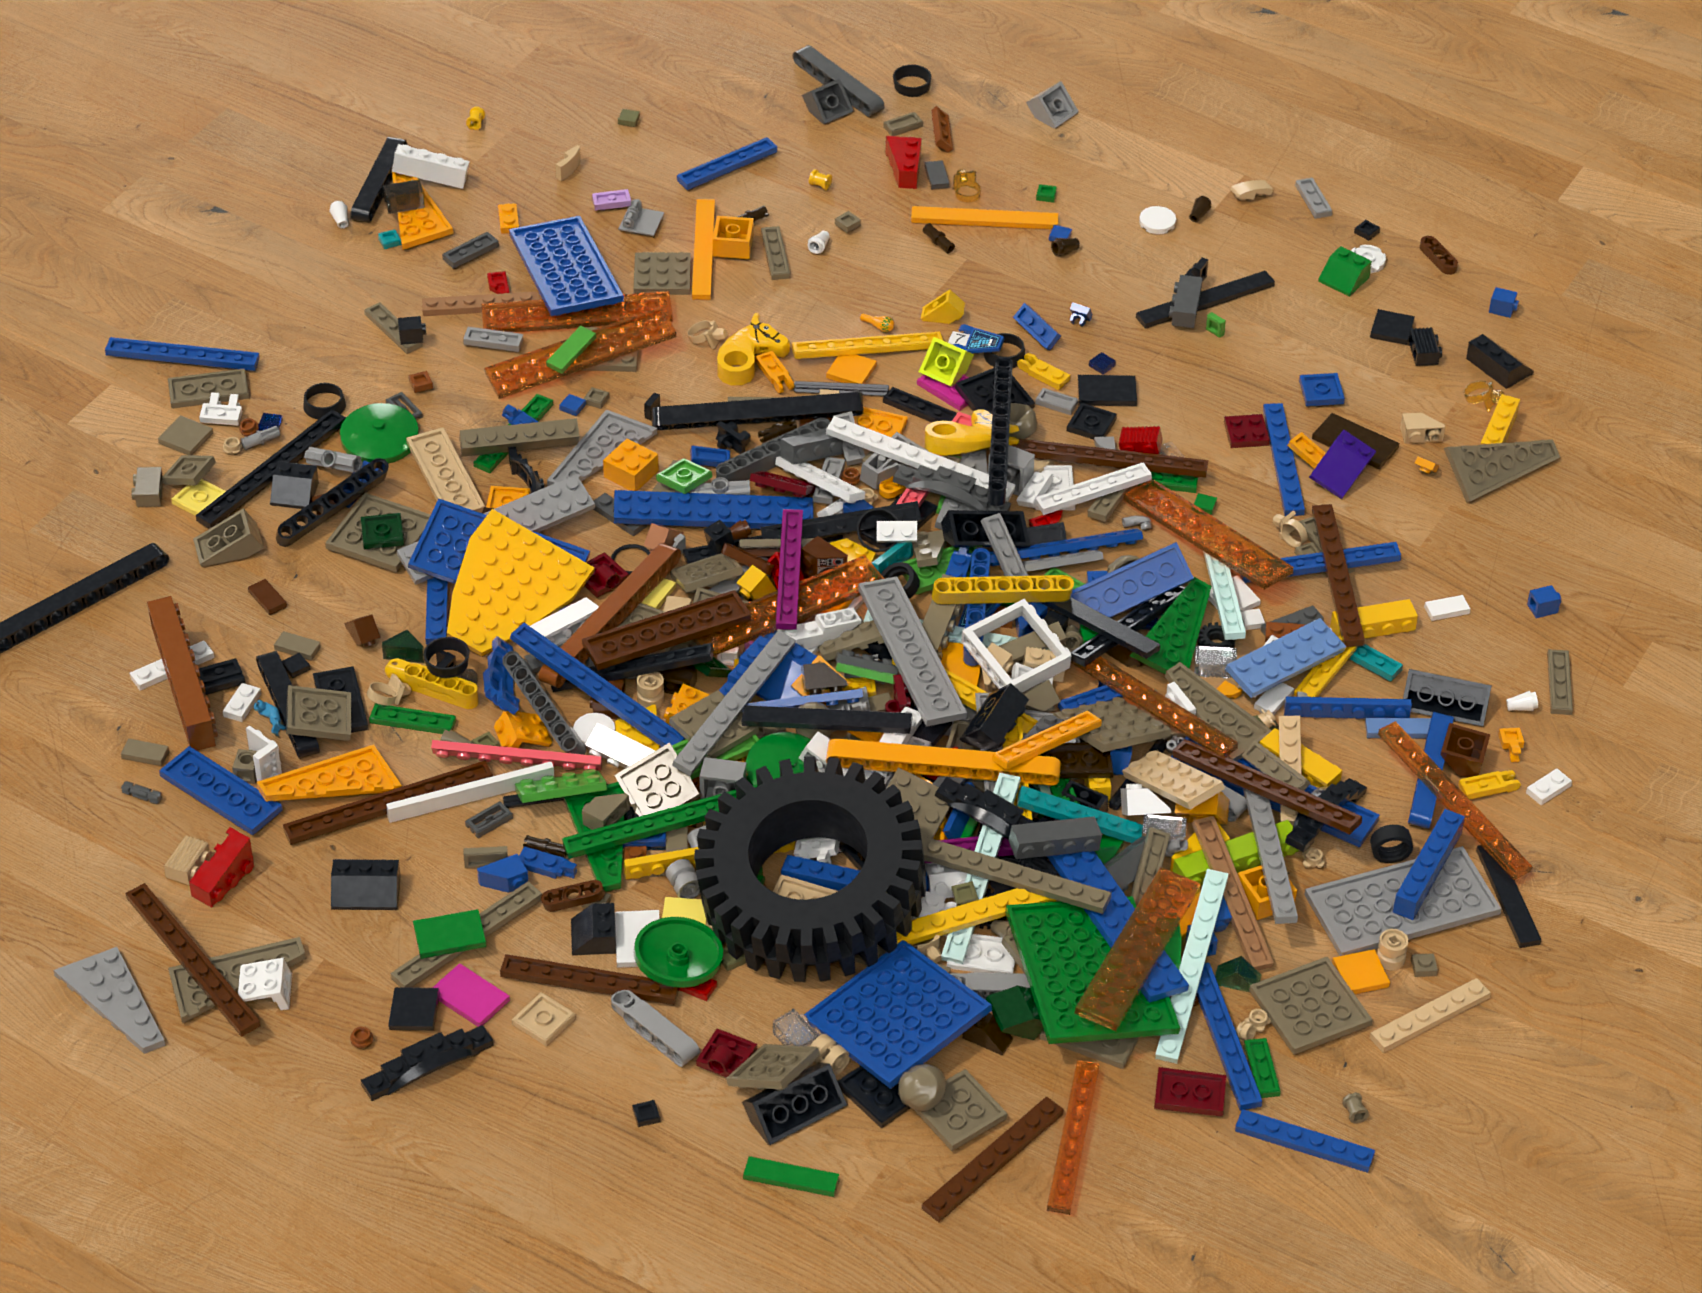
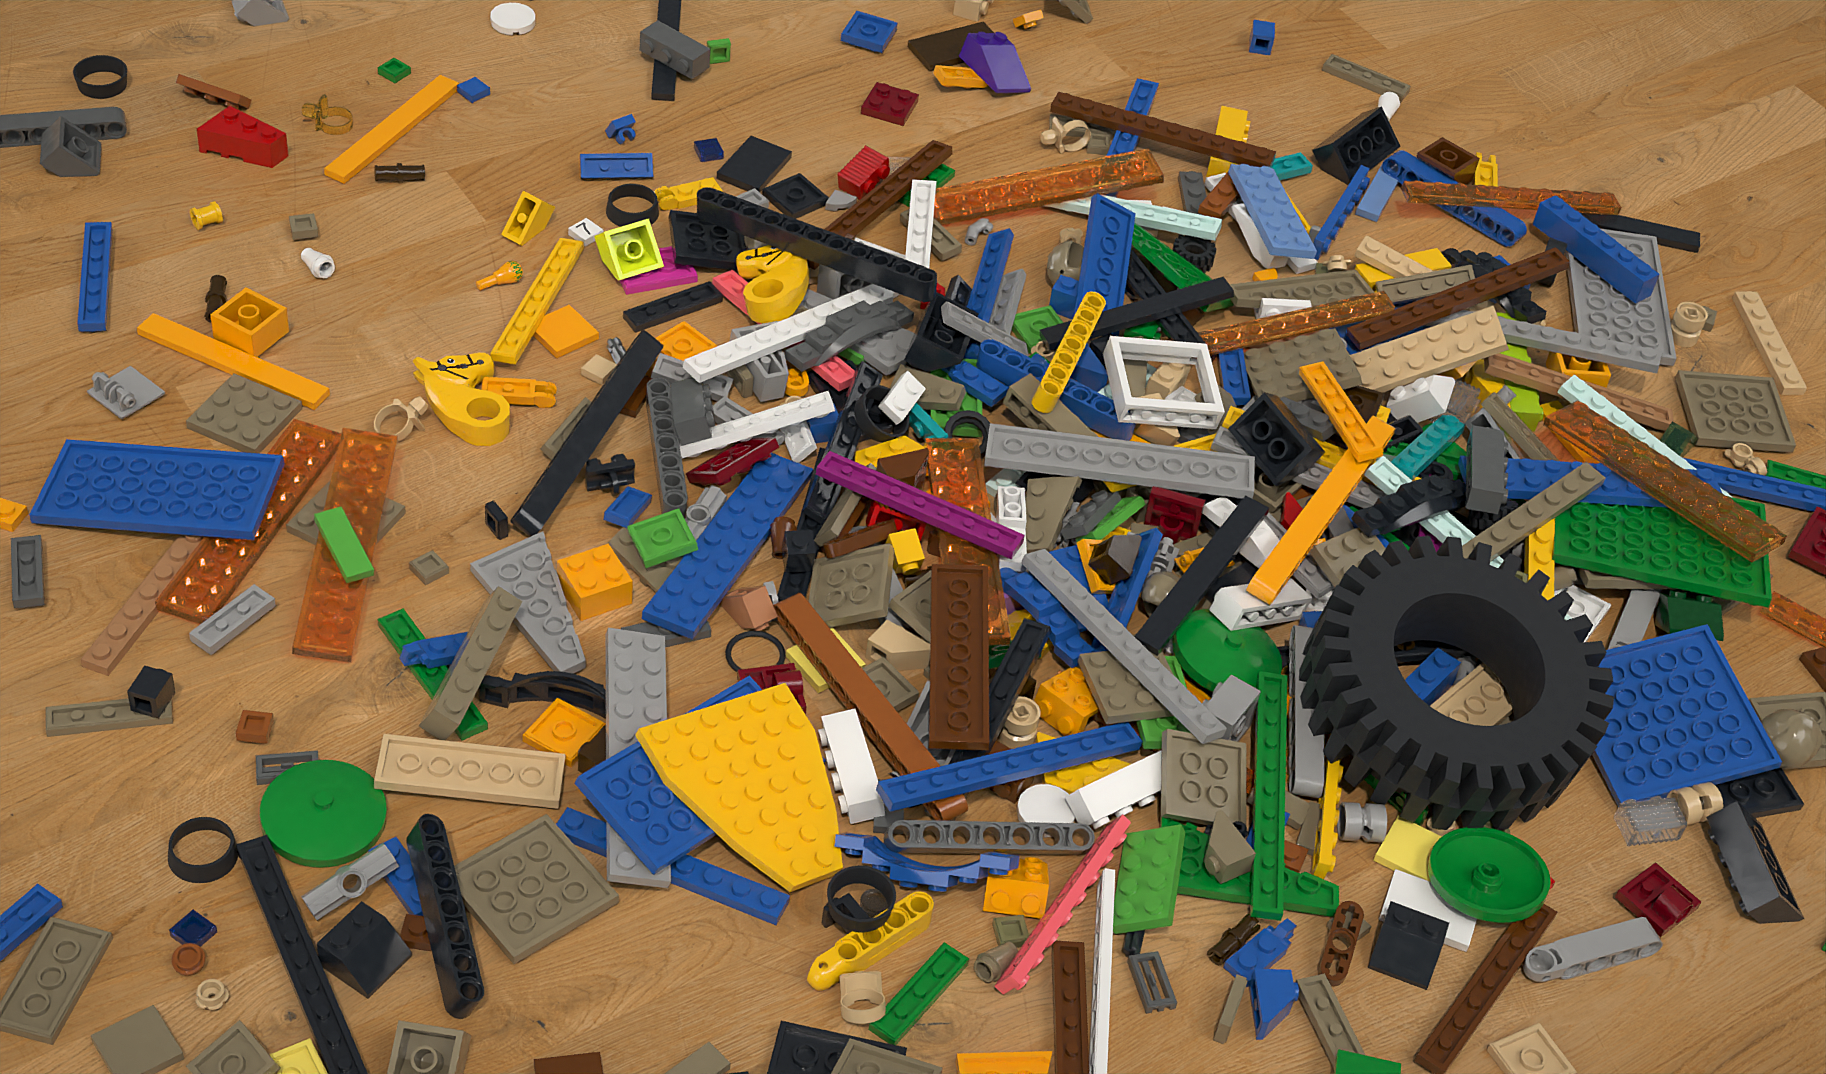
camera: 70 degrees left, 0 degrees up
white plate [199,393,242,426] -> none
light grey axle [241,426,280,450] -> none
reddish brown slope [344,614,381,647] -> none
dark green tile [361,513,404,549] -> none
clear green slope [382,630,425,663] -> none
red tile [487,271,510,294] -> none
blue tile [559,394,586,416] -> none
lavender plate [592,189,631,211] -> none
black tile [632,1100,660,1127] -> none
dark tan plate [726,1044,820,1091] -> none
dark brown pin [758,419,797,443] -> none
dark tan tile [761,226,790,280] -> none
axle [794,381,889,396] -> none
dark orange plate [841,468,860,485] -> none
dark tan tile [883,112,923,136] -> none
dark grey tile [925,160,949,190] -> none
flag [953,324,1004,353] -> none
dark brown cone [1051,238,1080,256] -> none
black bracket [1185,257,1209,282] -> none
green tile [1192,493,1217,515] -> none
clear brick [1194,646,1237,678] -> none
blue plate [1263,403,1305,516] -> none
light orange tile [1332,949,1390,994] -> none
white tile [1424,595,1470,621] -> none
light orange plate [1498,728,1524,762] -> none
white plate [1526,769,1572,805] -> none

